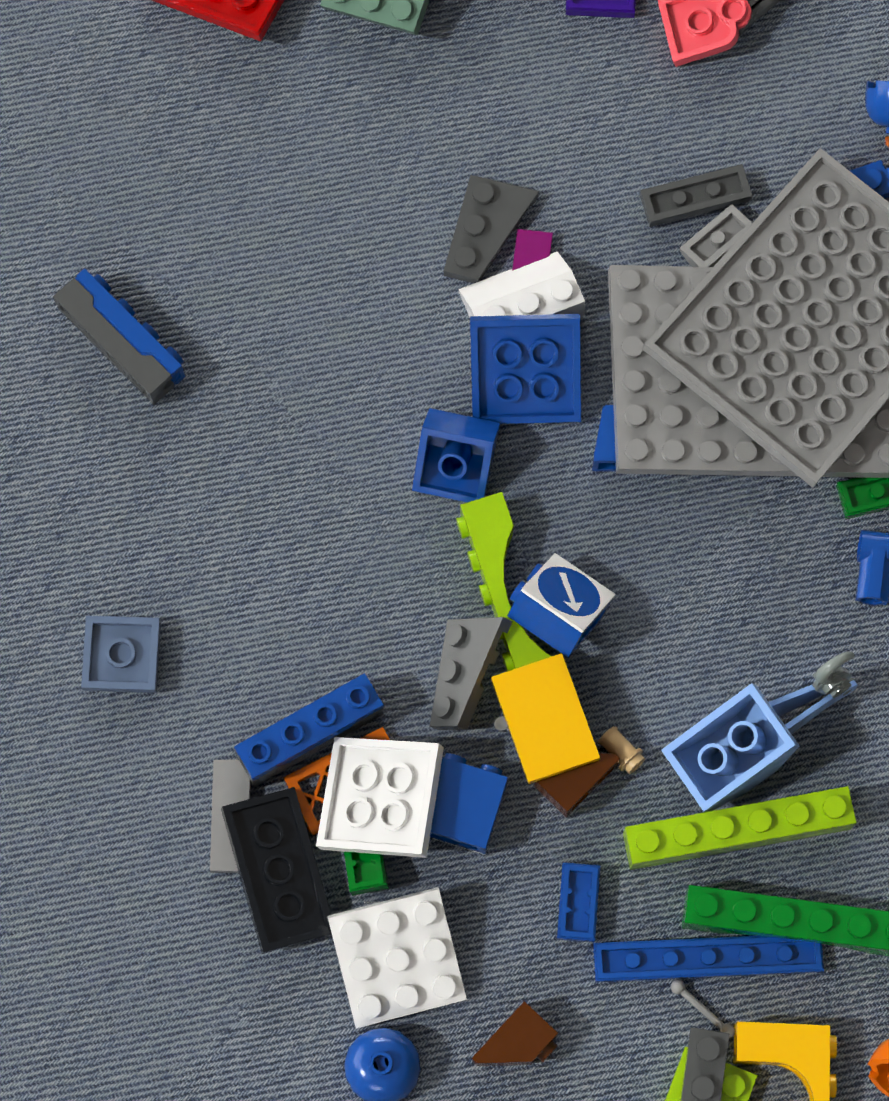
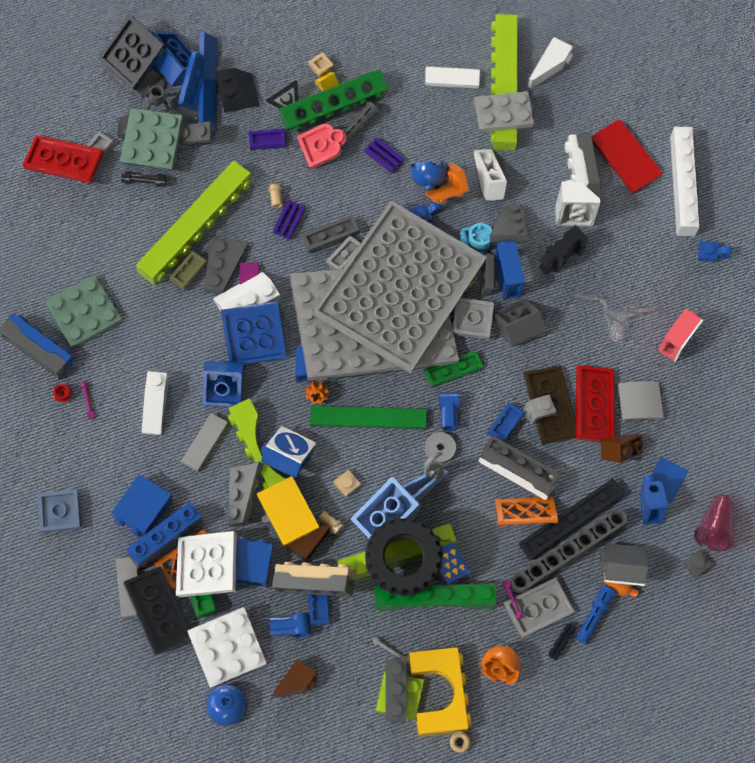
camera: 15 degrees left, 5 degrees down
blue tile [593,936,824,983] -> none
none -> sand green plate [44,275,122,350]
none -> red plate [53,384,72,402]
none -> magenta hinge [80,381,95,420]
none -> blue brick [111,474,173,537]
none -> black bar [121,171,167,187]
none -> lime brick [136,160,251,286]
none -> white slope [142,371,169,435]
none -> olive plate [169,250,207,290]
none -> light grey tile [181,413,228,472]
none -> tan pin [268,184,283,209]
none -> blue piece [270,614,310,637]
none -> piece [272,562,356,597]
none -> dark purple tile [273,200,305,240]
none -> orange gear [305,380,329,405]
none -> green tile [310,406,426,429]
none -> tan plate [333,470,361,498]
none -> dark purple tile [364,137,404,173]
none -> black tyre [365,517,443,597]
none -> light grey piece [425,432,456,464]
none -> blue piece [438,543,471,585]

